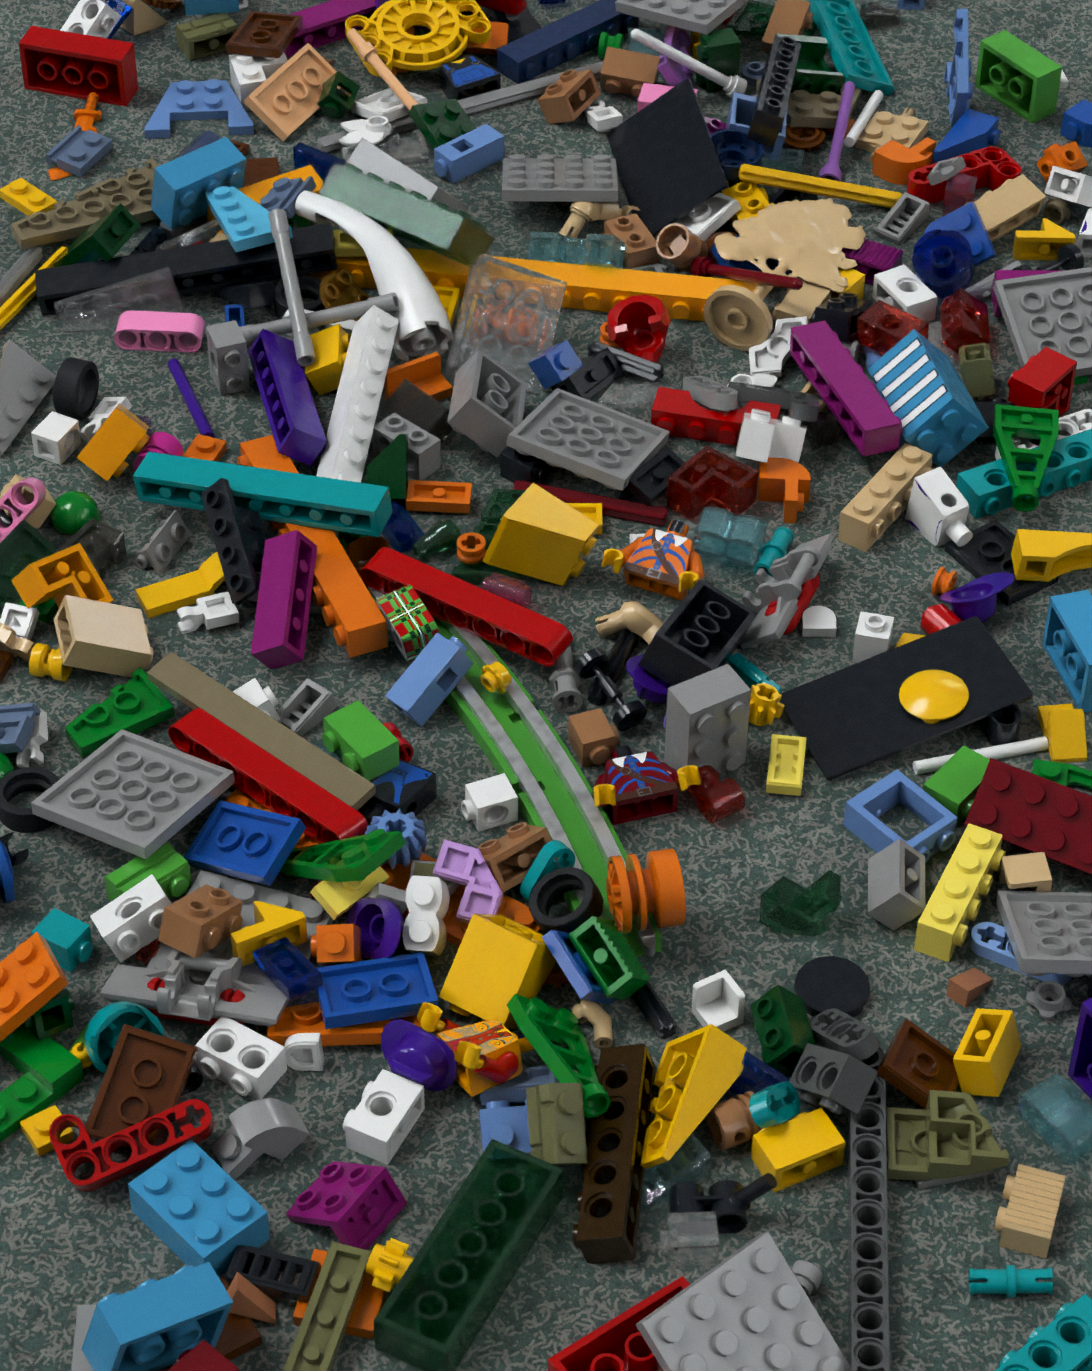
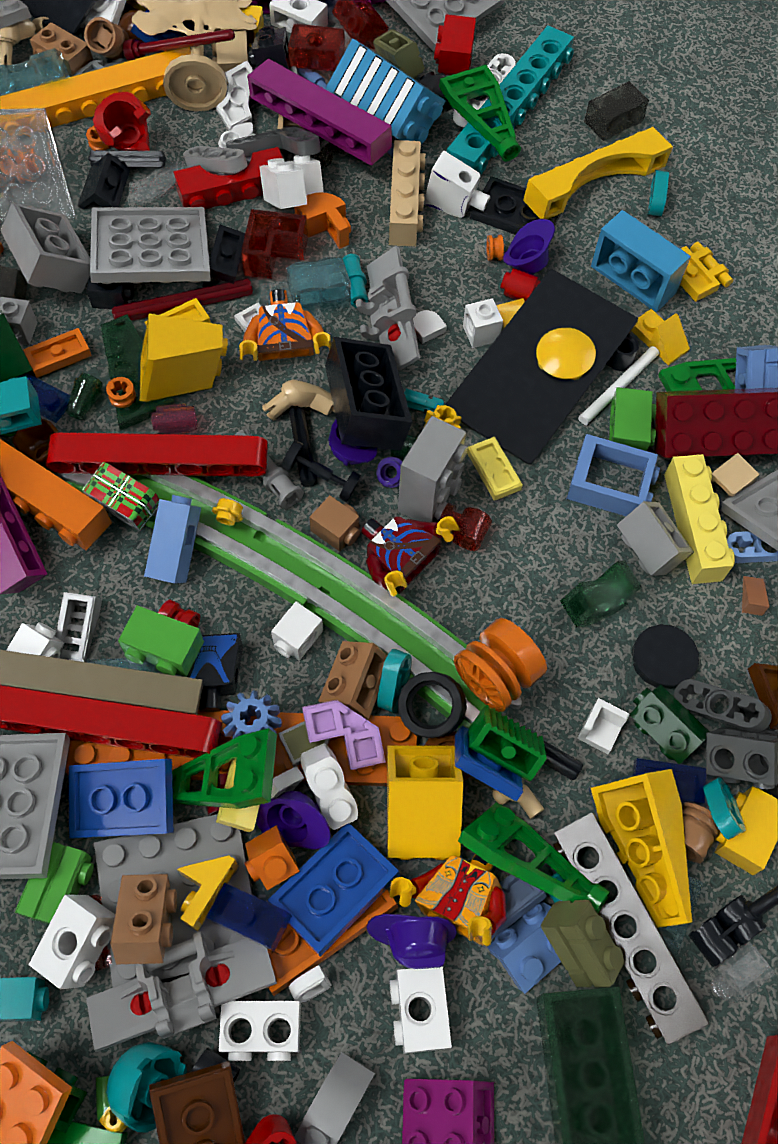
camera: 35 degrees left, 20 degrees up
blue brick [528,340,583,389] -> none

